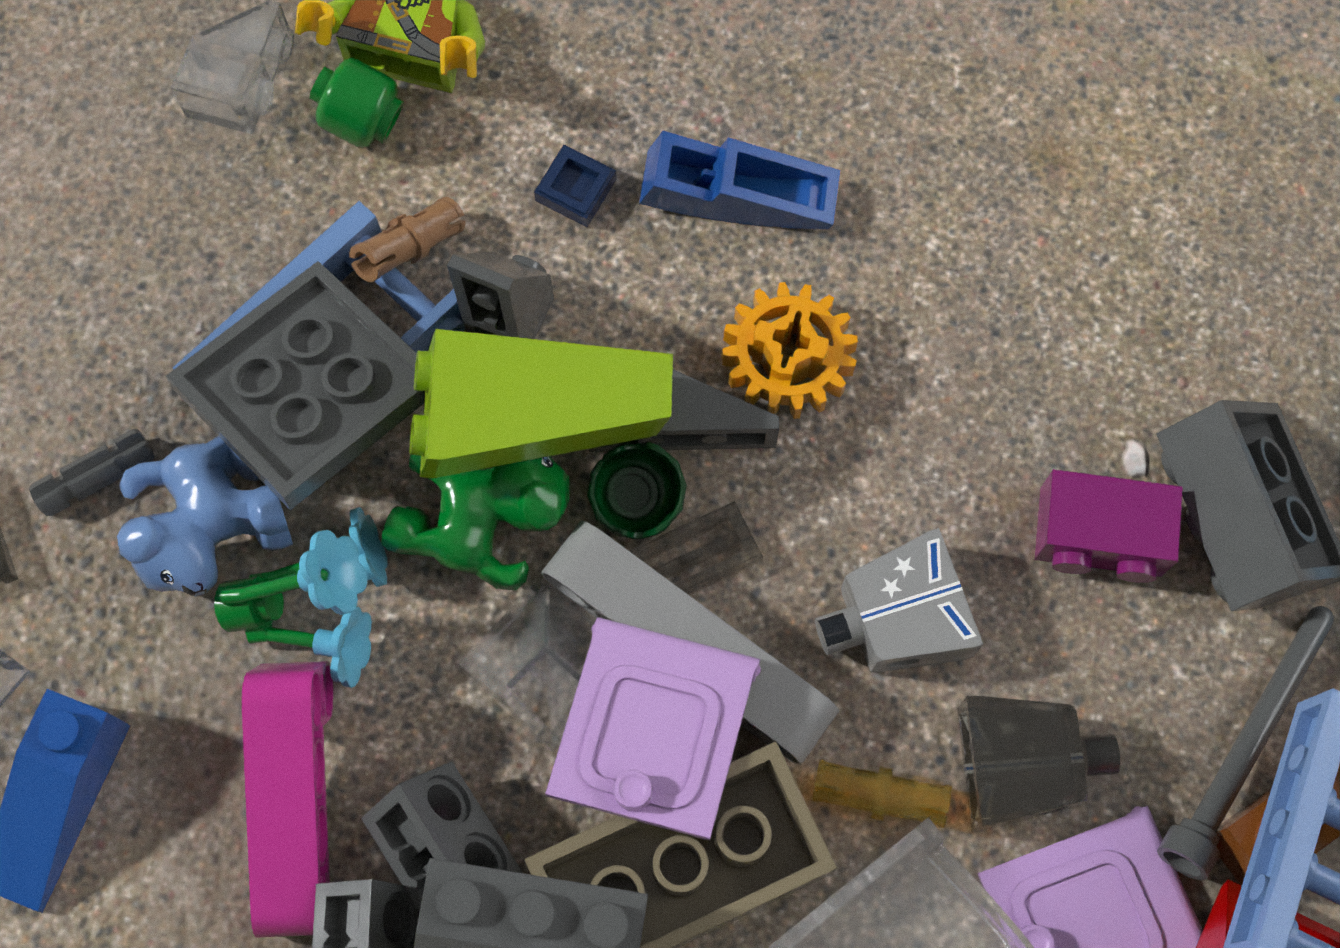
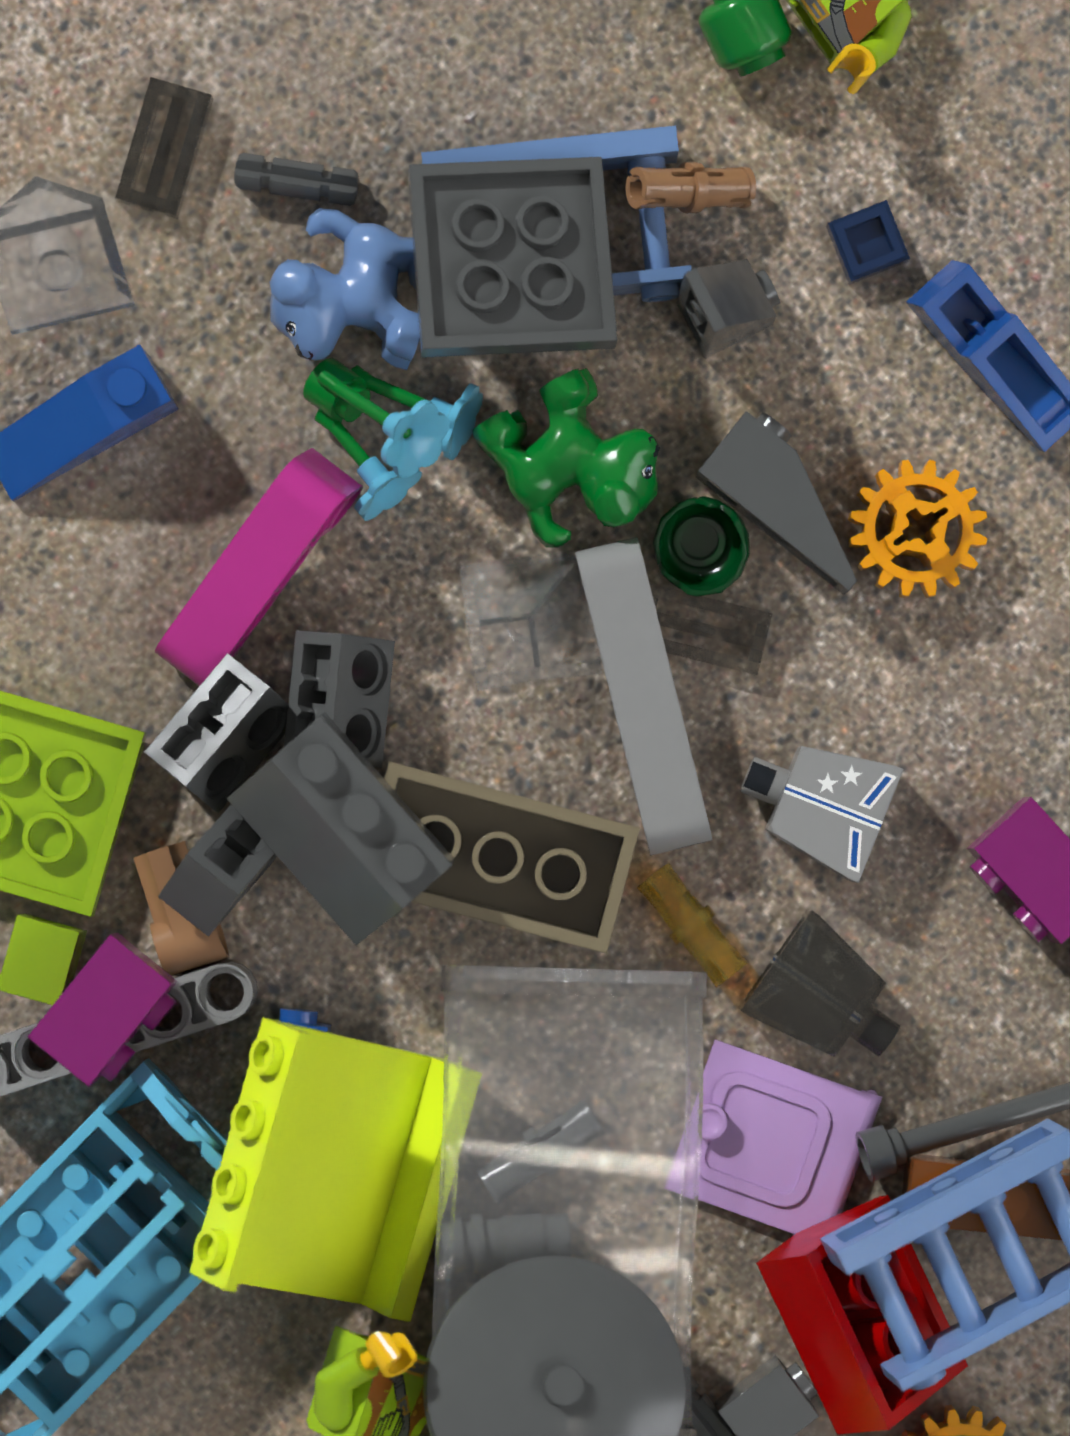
camera: 40 degrees right, 15 degrees up
lime slope [409,329,673,478] -> none
lavender container [545,617,761,841] -> none

